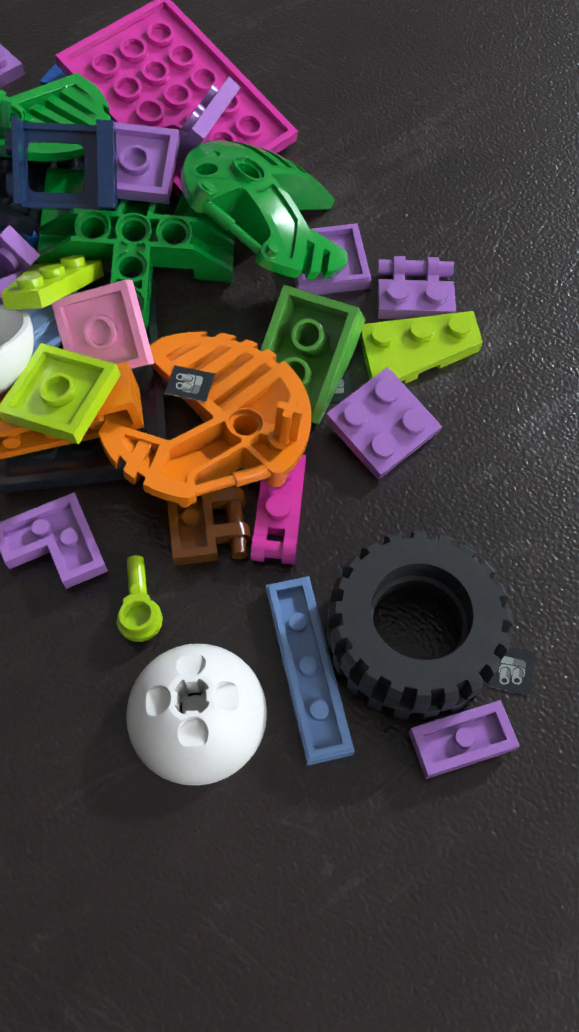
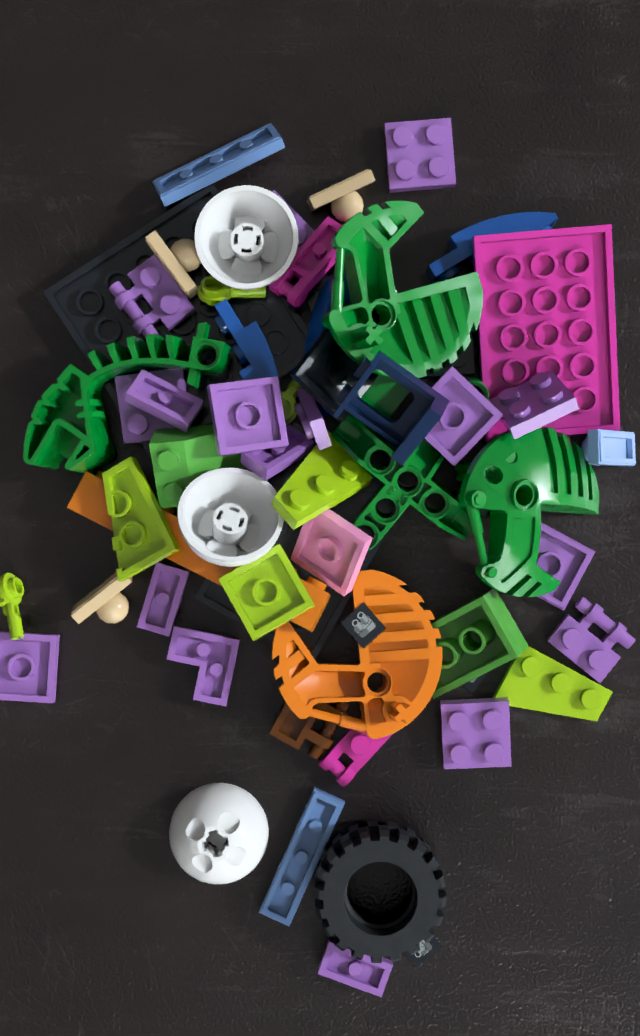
camera: 35 degrees right, 25 degrees up
lime plate [116,555,163,642] -> none
none -> light blue tile [581,429,636,466]

